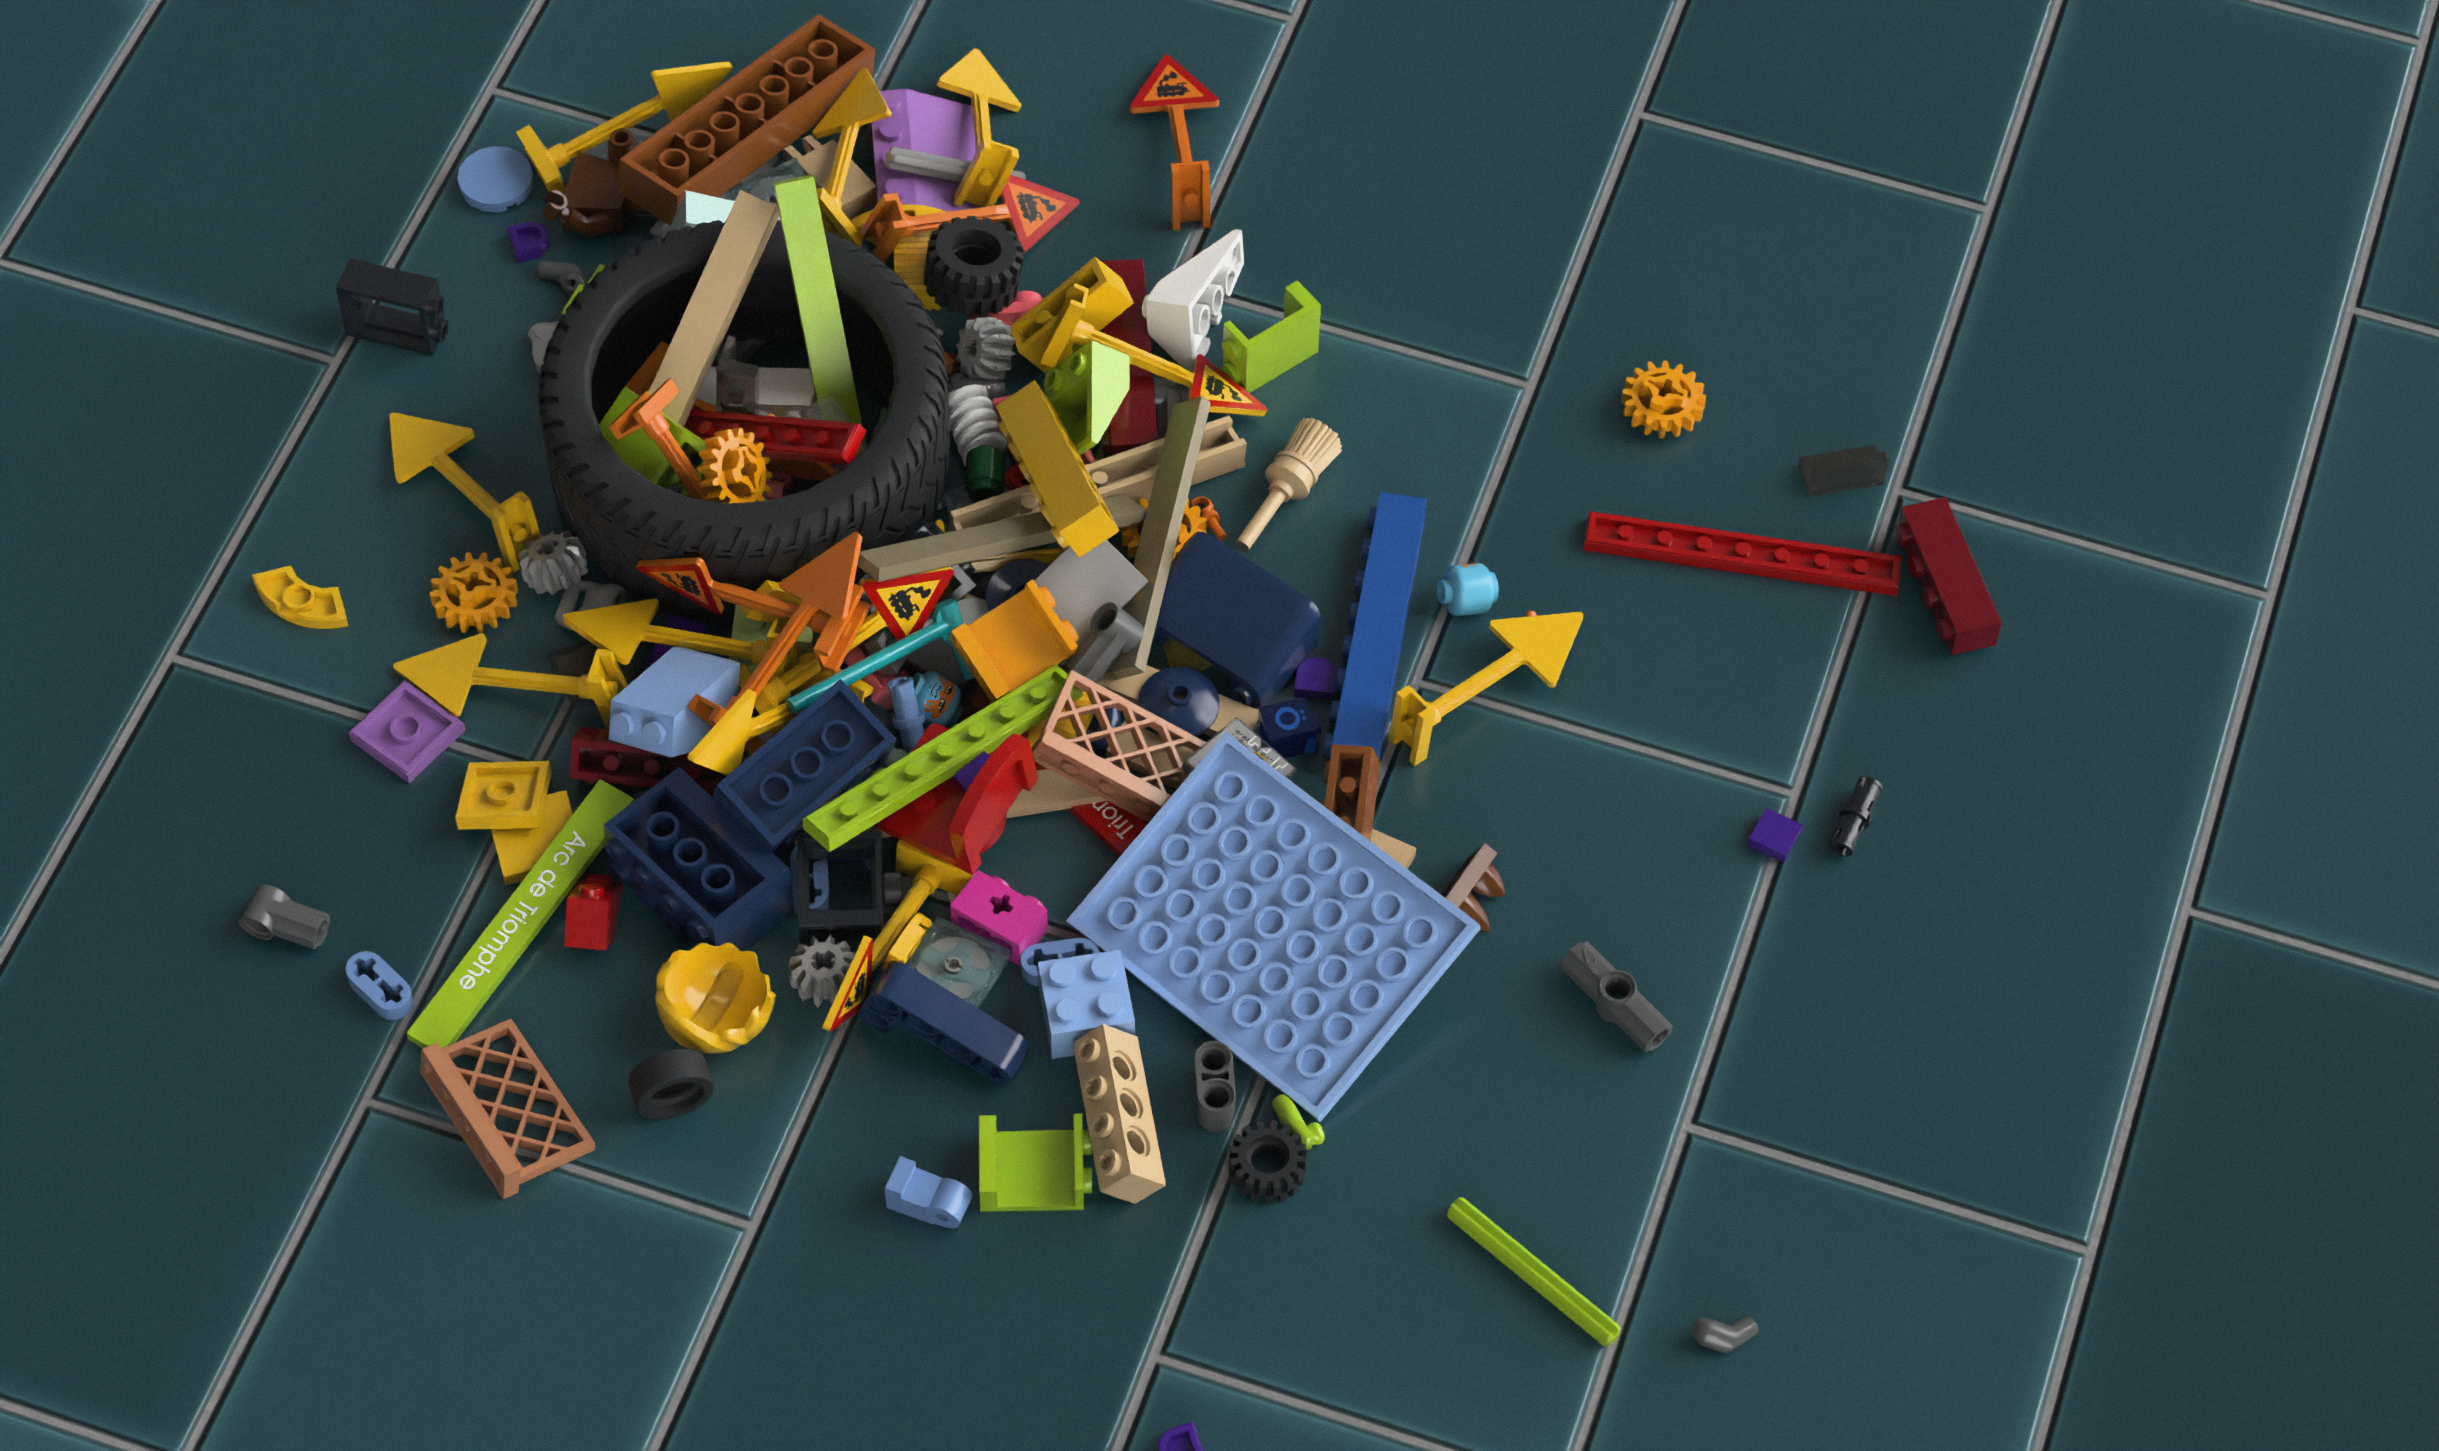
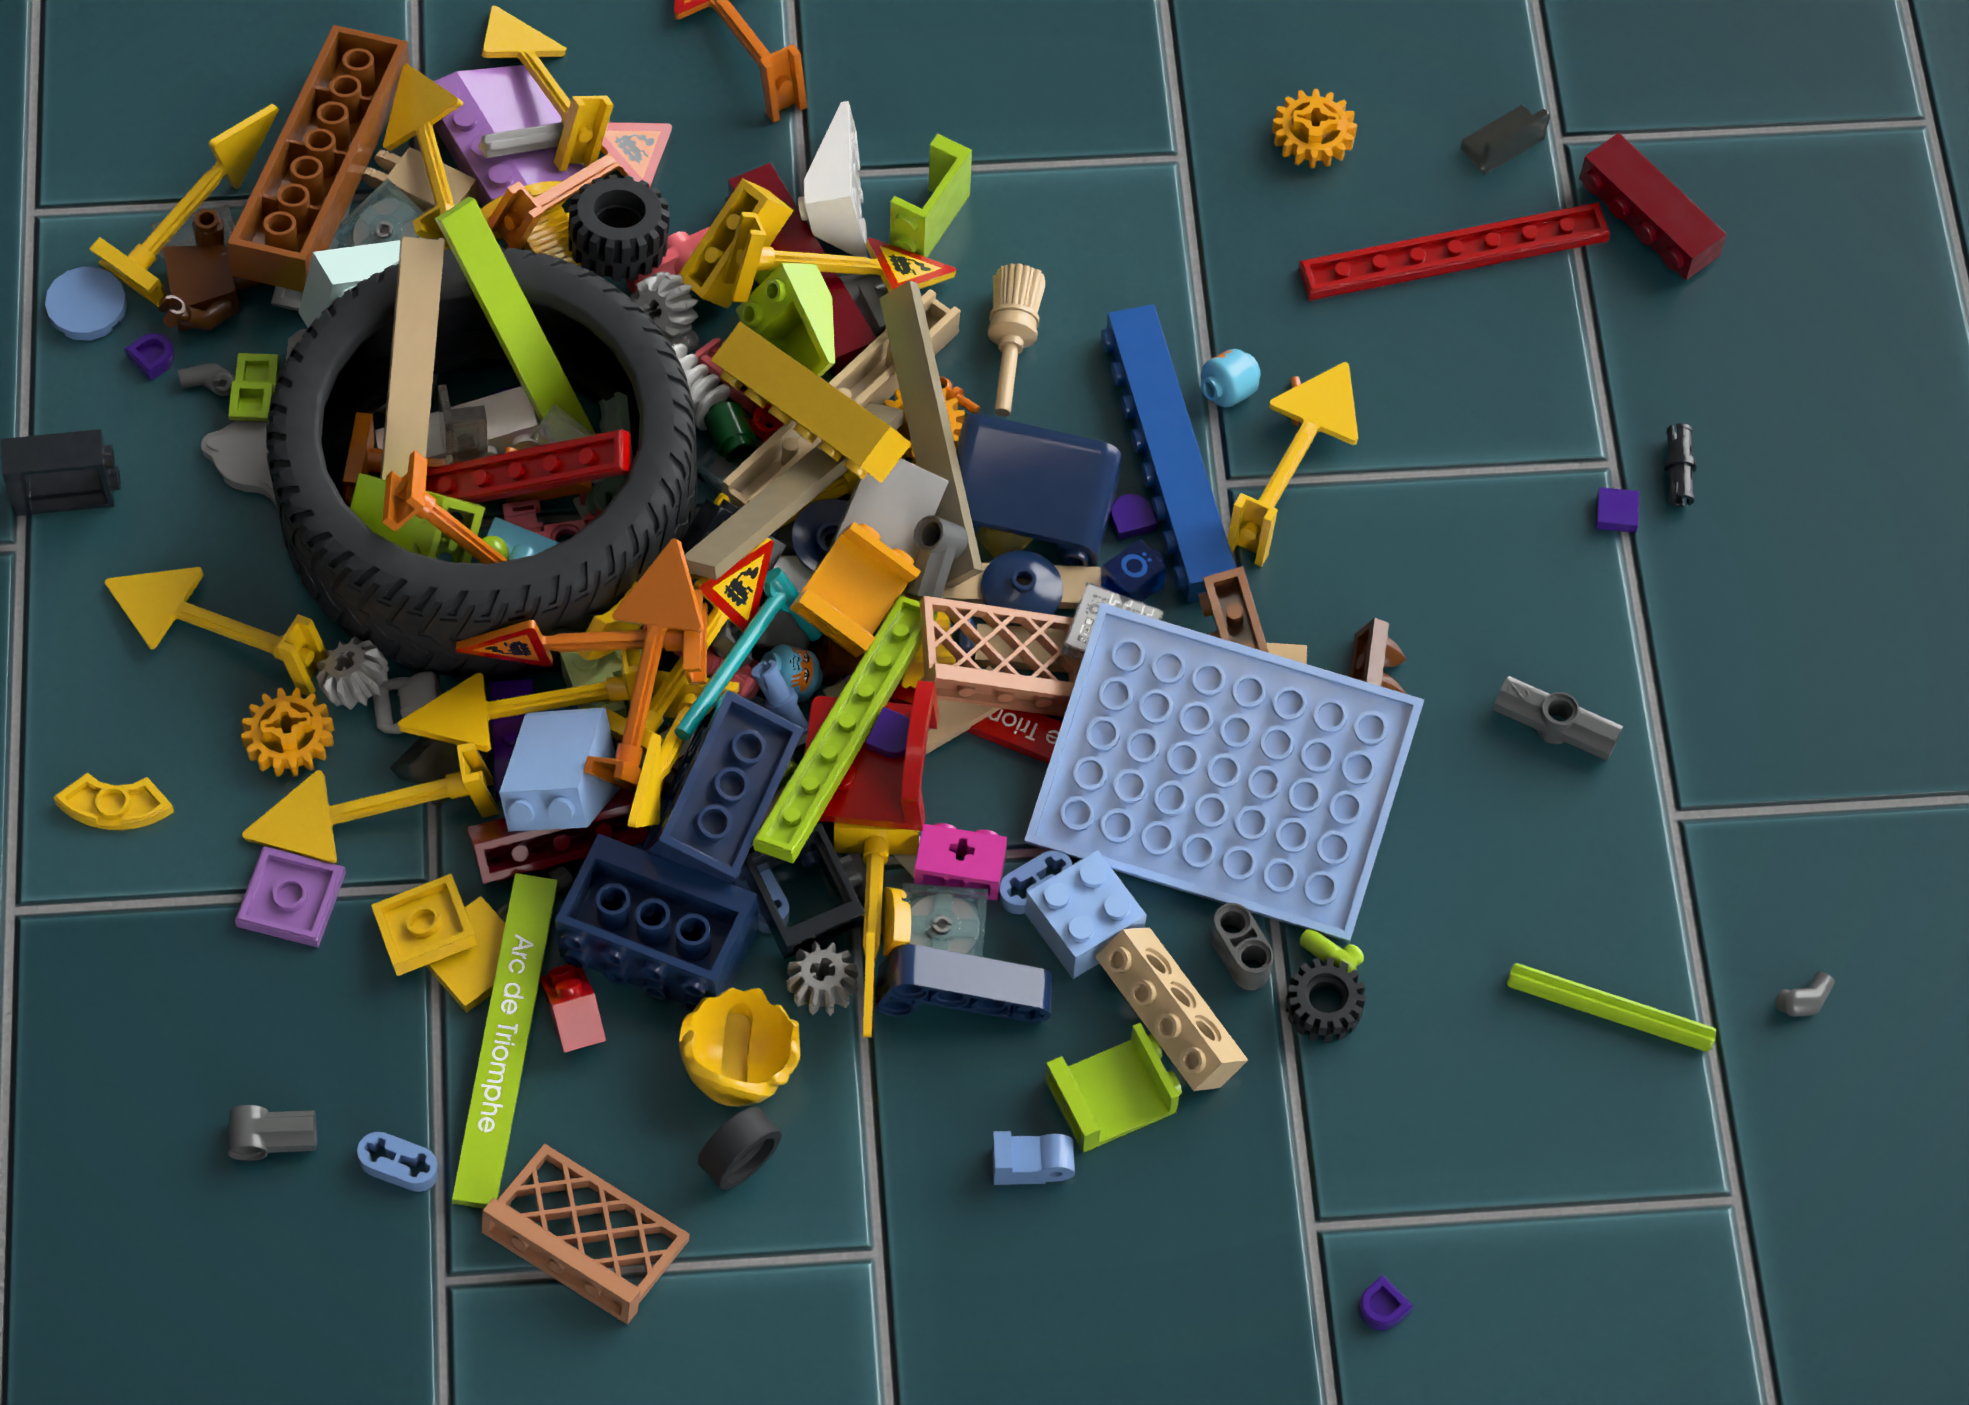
camera: 25 degrees left, 5 degrees up
light orange gear [697,428,773,504] -> none

